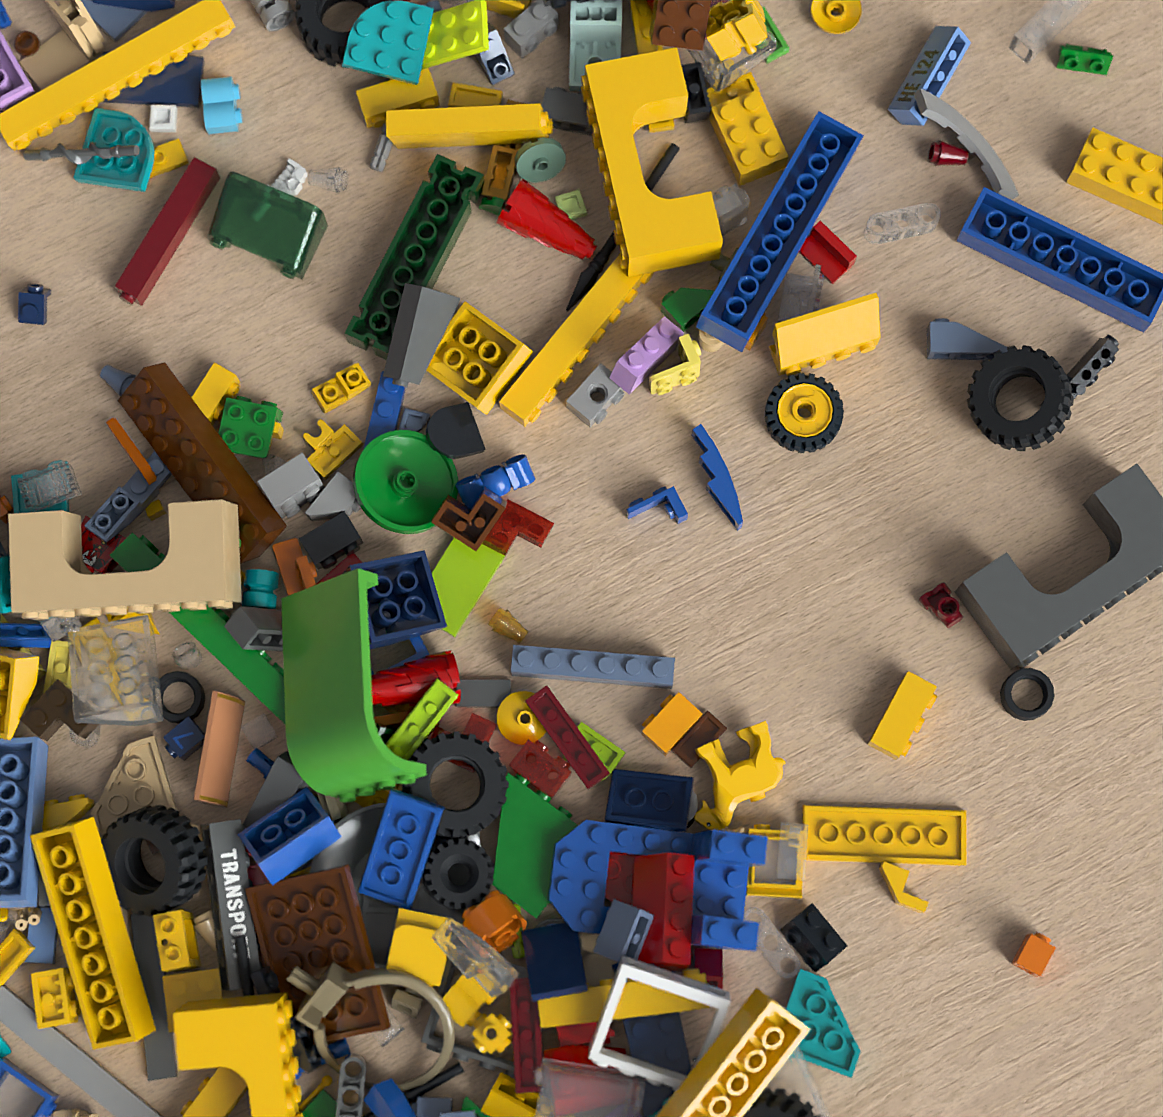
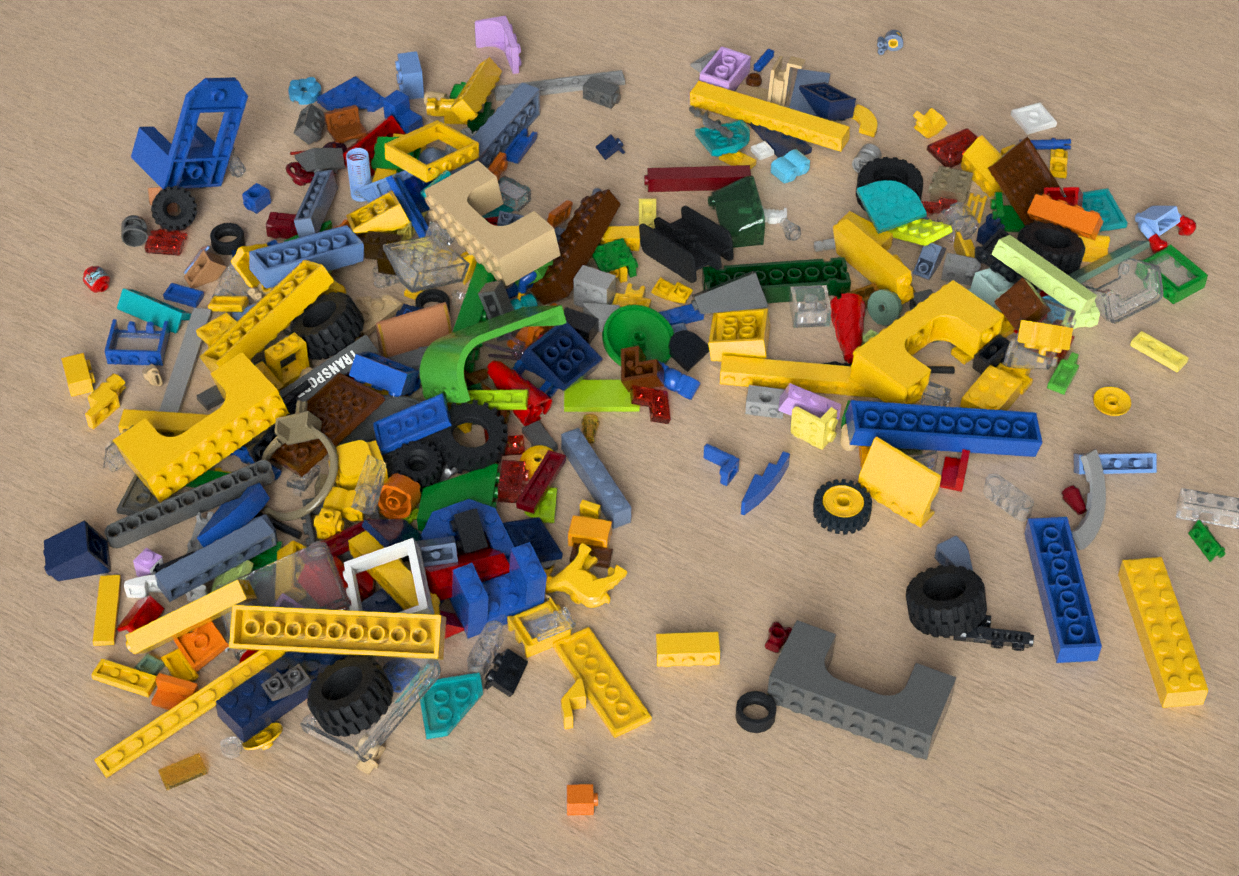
camera: 55 degrees right, 30 degrees down
none -> black brick [449,508,488,555]
none -> yellow tile [580,499,601,519]
none -> light yellow plate [639,199,656,229]
none -> black piece [639,206,734,283]
none -> clear brick [789,285,831,328]

